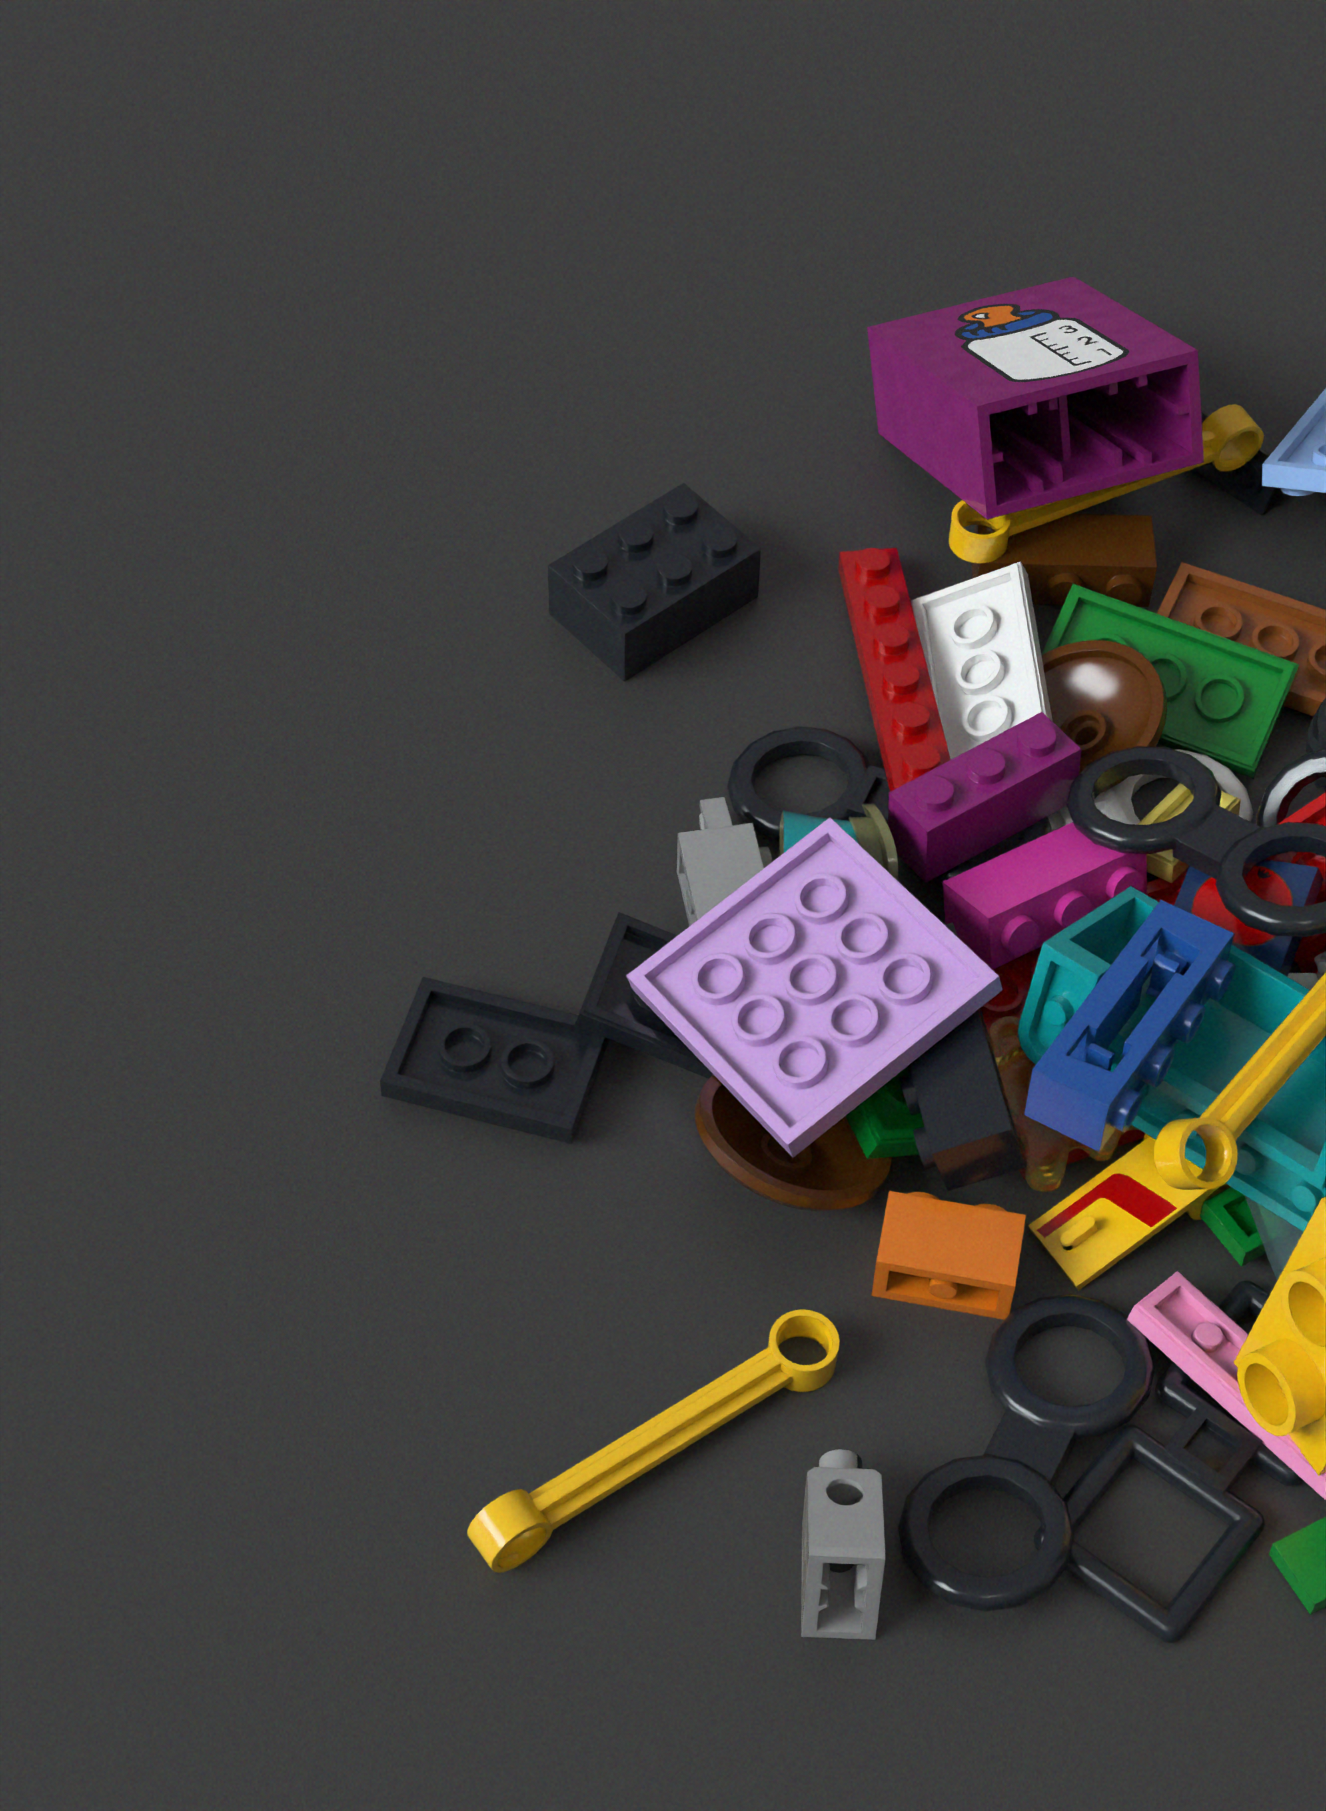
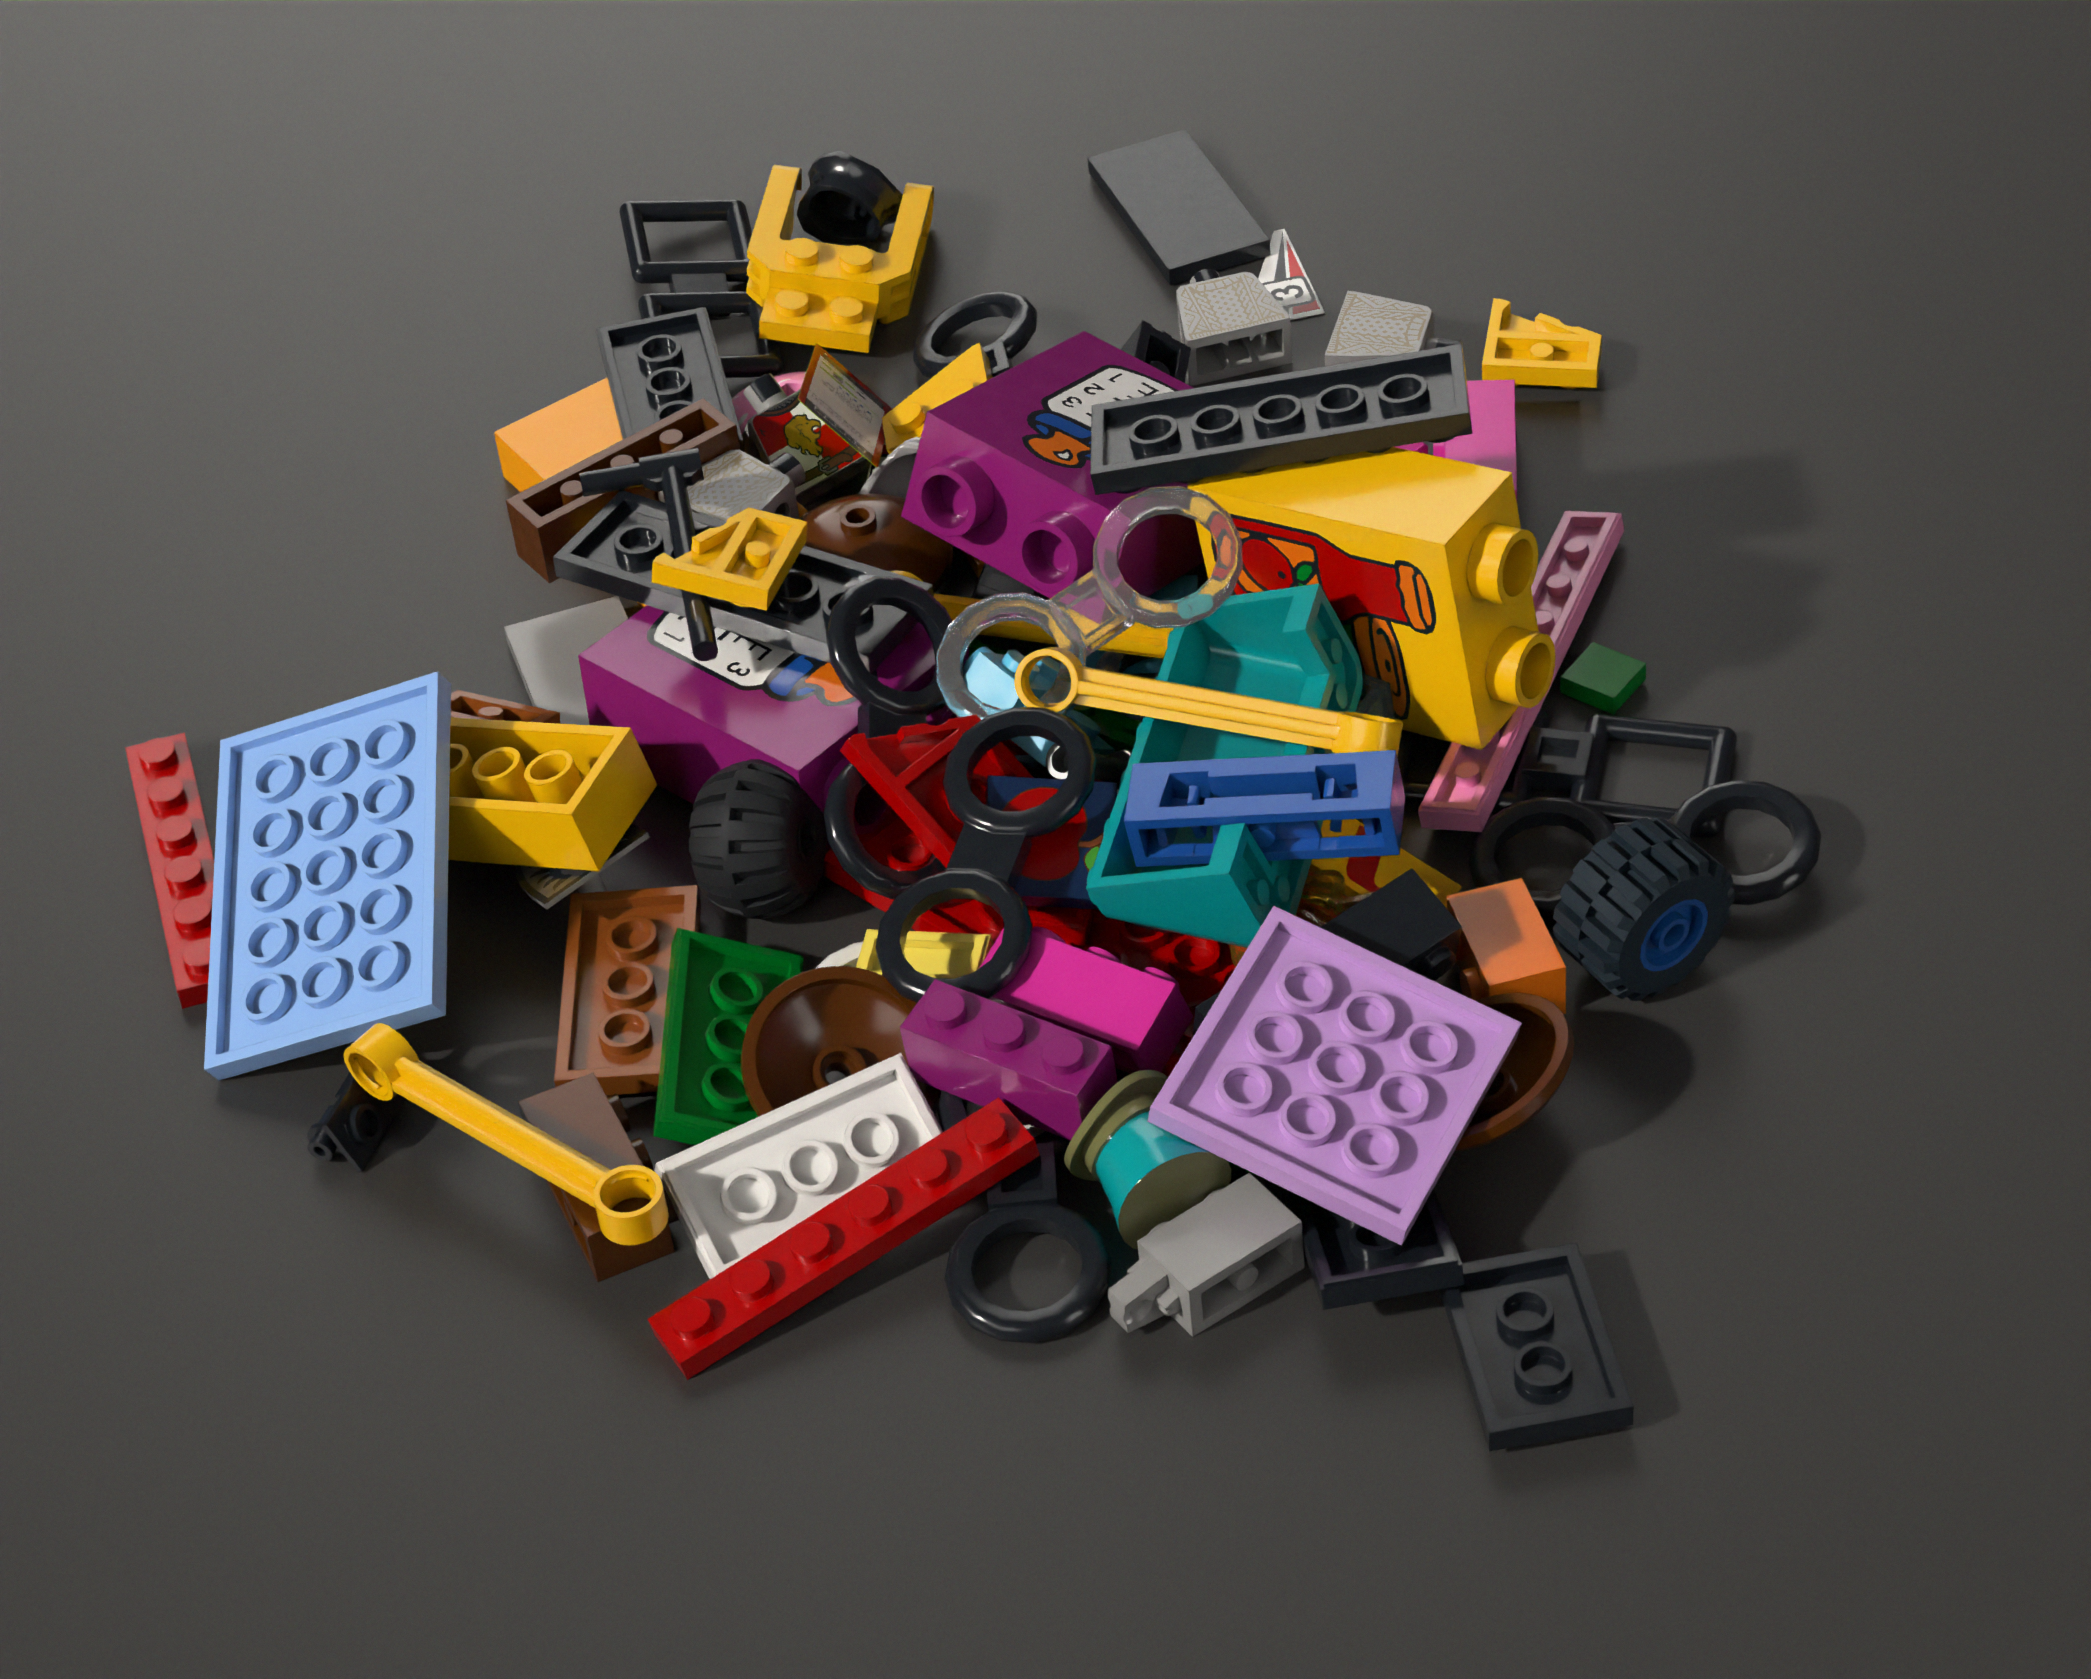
camera: 110 degrees left, 10 degrees down
yellow piece [467,1309,840,1573] -> none
black brick [548,483,761,682] -> none
light grey torso [801,1449,885,1640] -> none
magenta brick [867,276,1204,519] -> none
none -> black wheel [1553,817,1735,1001]

